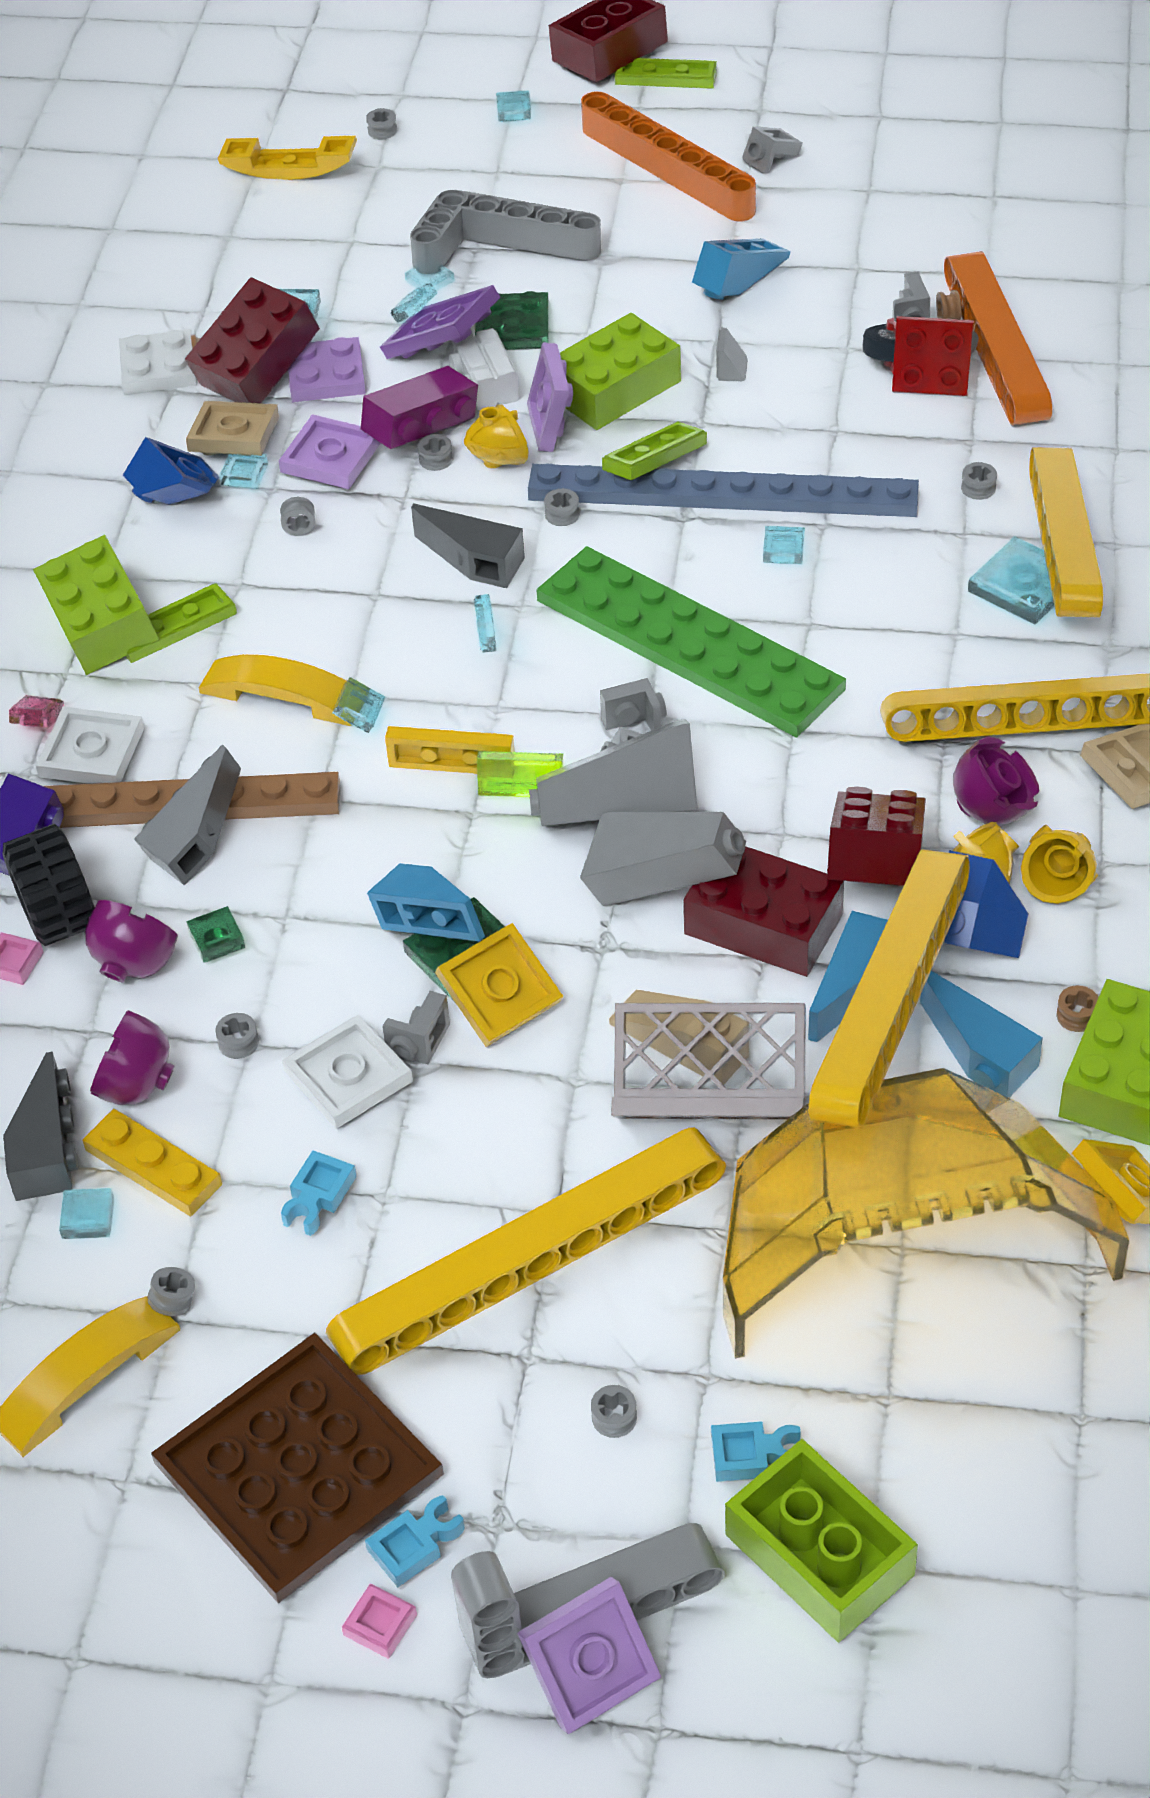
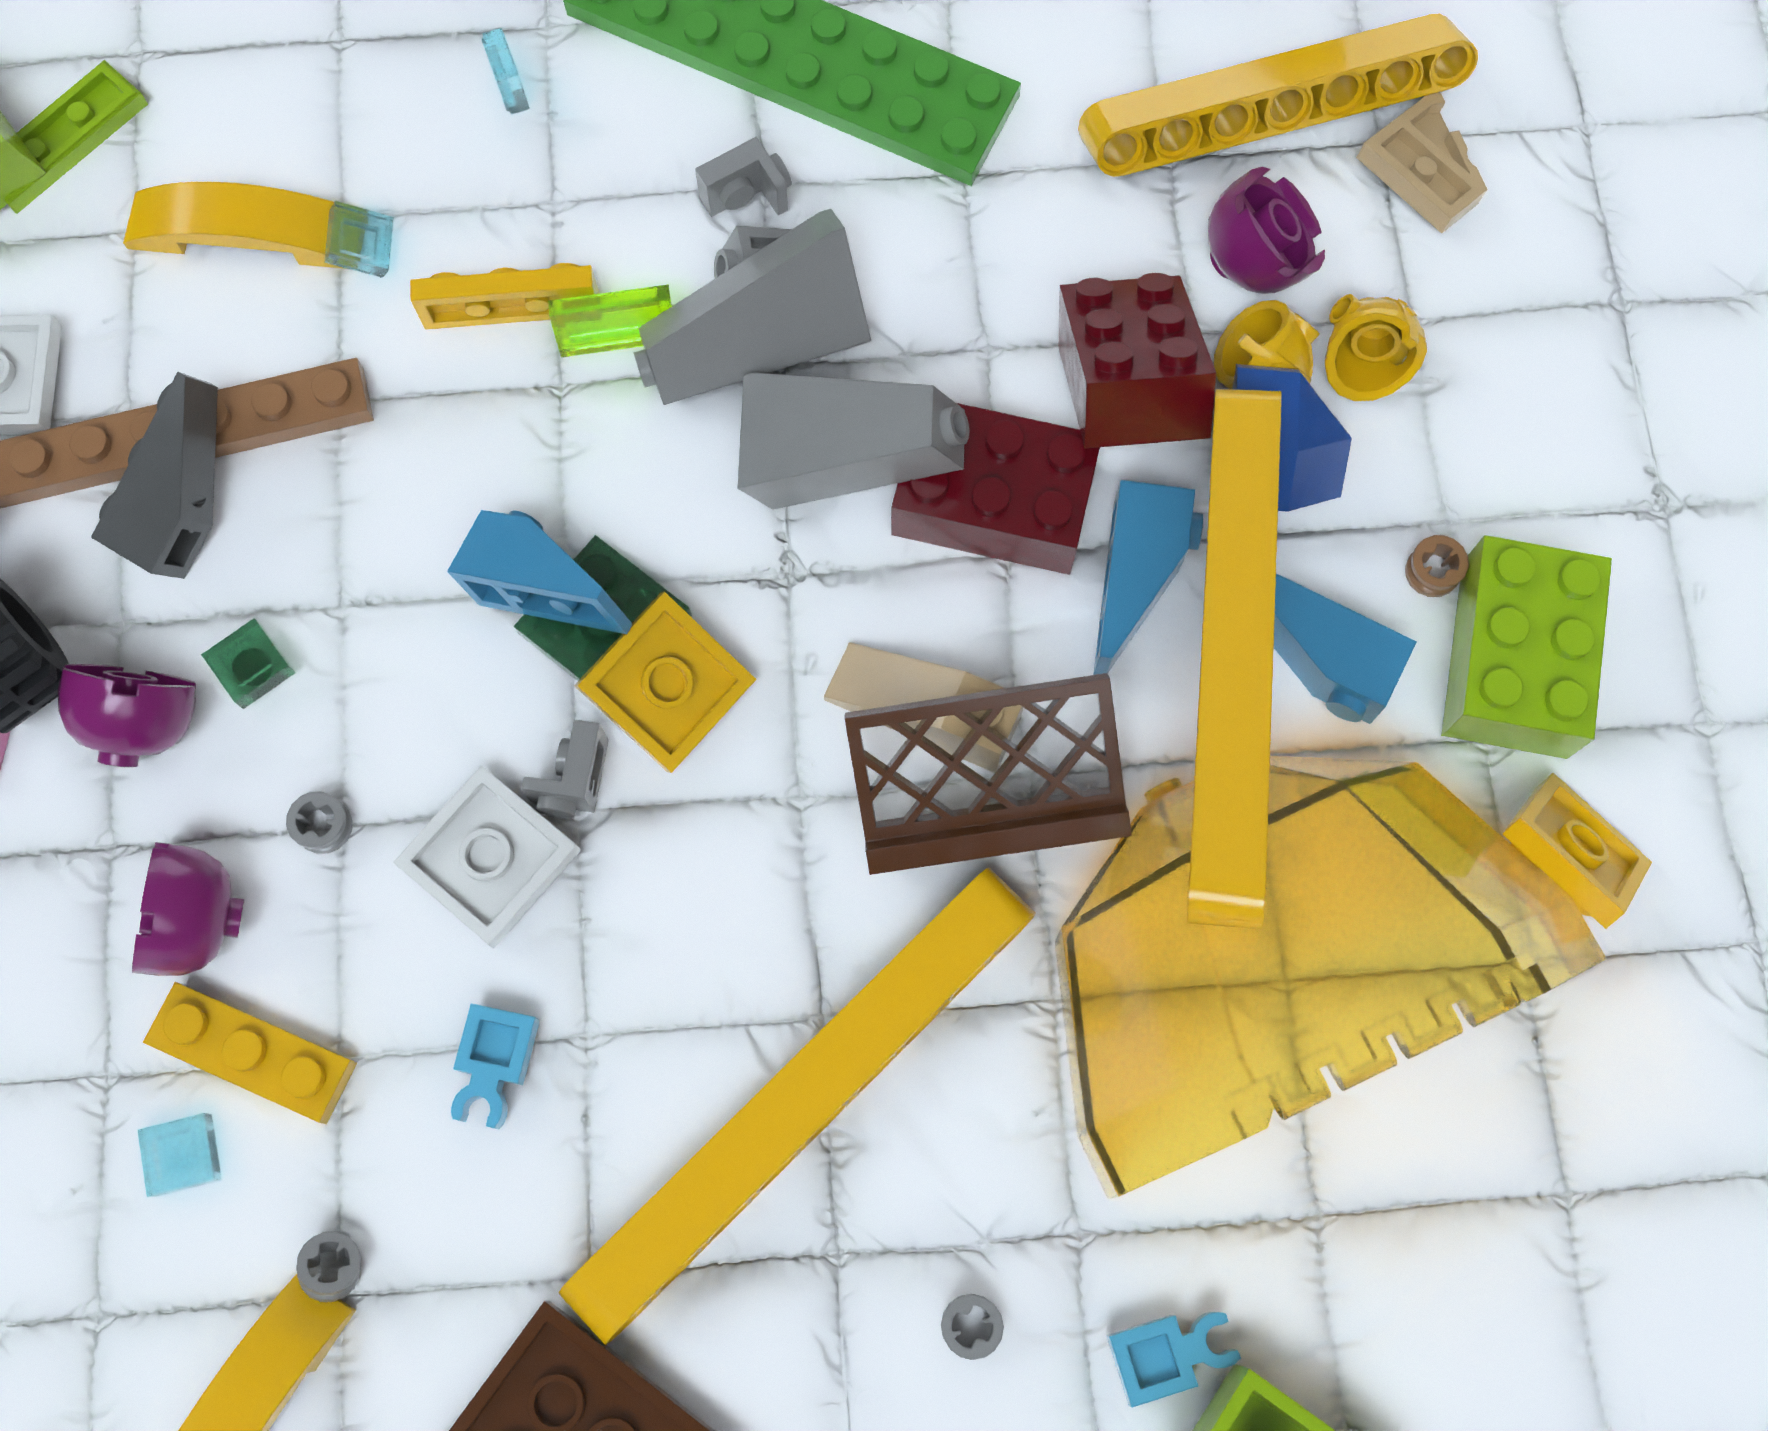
camera: 15 degrees left, 25 degrees up
dark grey slope [3,1051,79,1201] -> none

